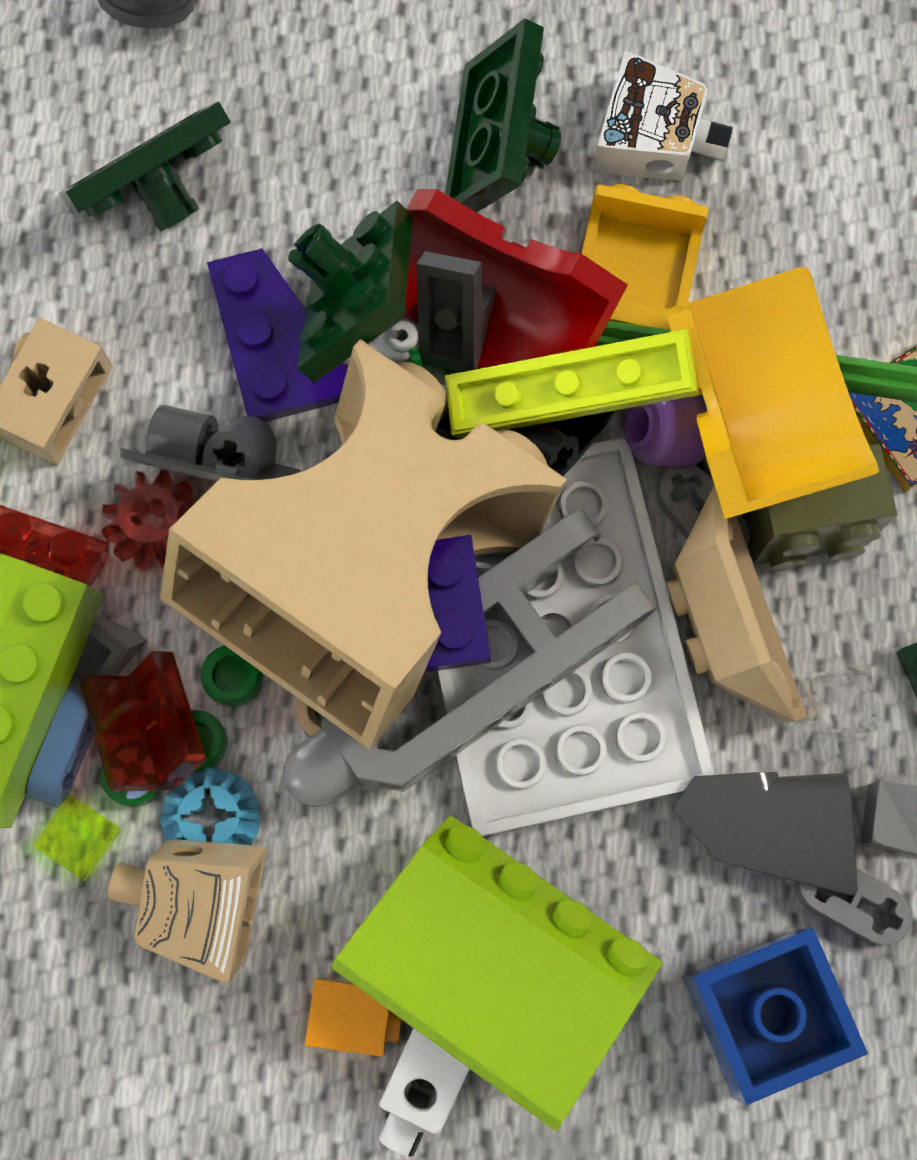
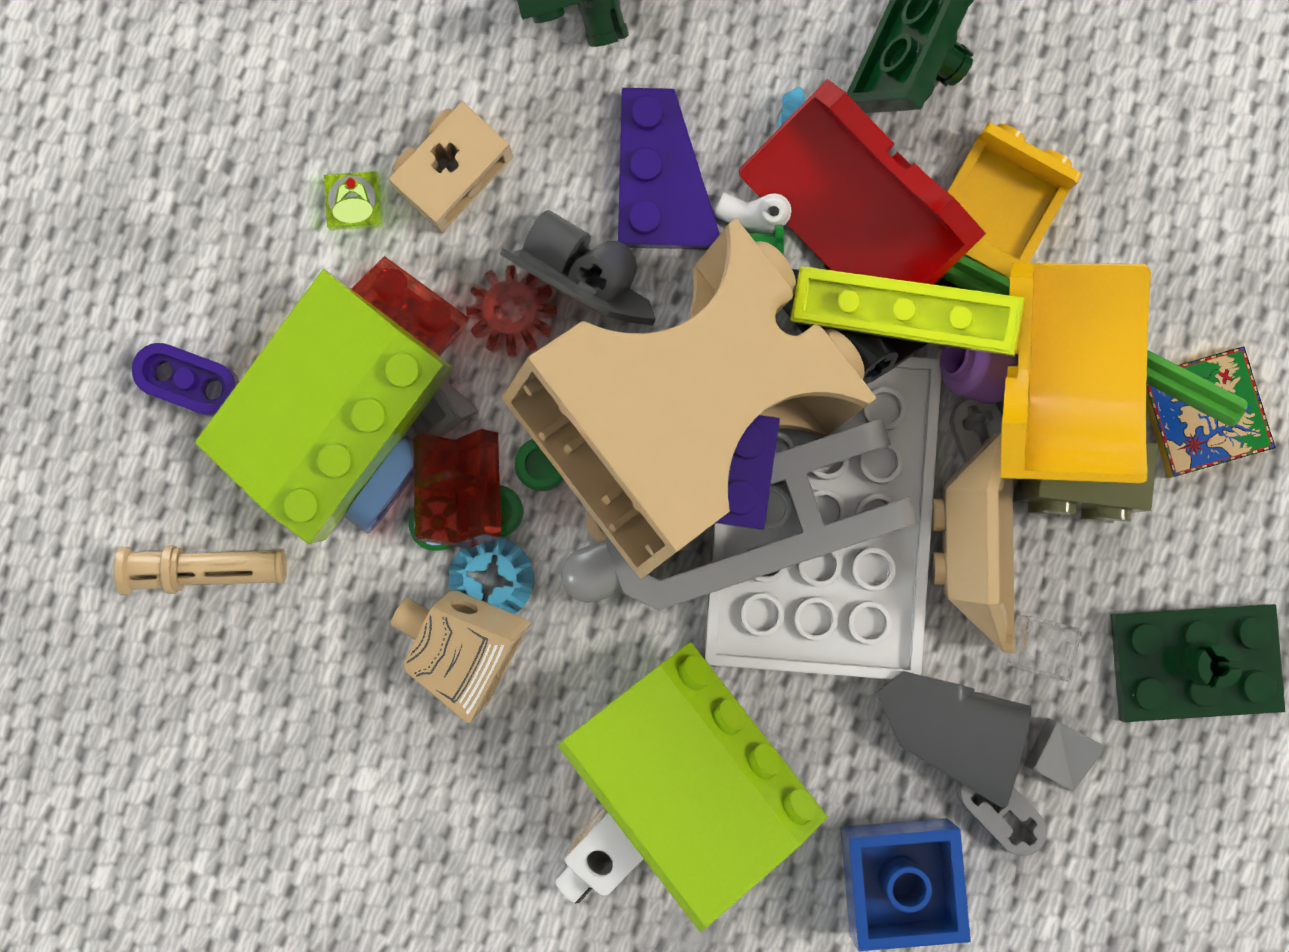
camera: 15 degrees right, 10 degrees up
clear neon green tile [33,794,123,881] -> none
dark green plate [288,201,413,383] -> none
light orange brick [305,978,402,1057] -> none
dark grey slope [416,251,496,372] -> none
torso [593,51,733,181] -> none

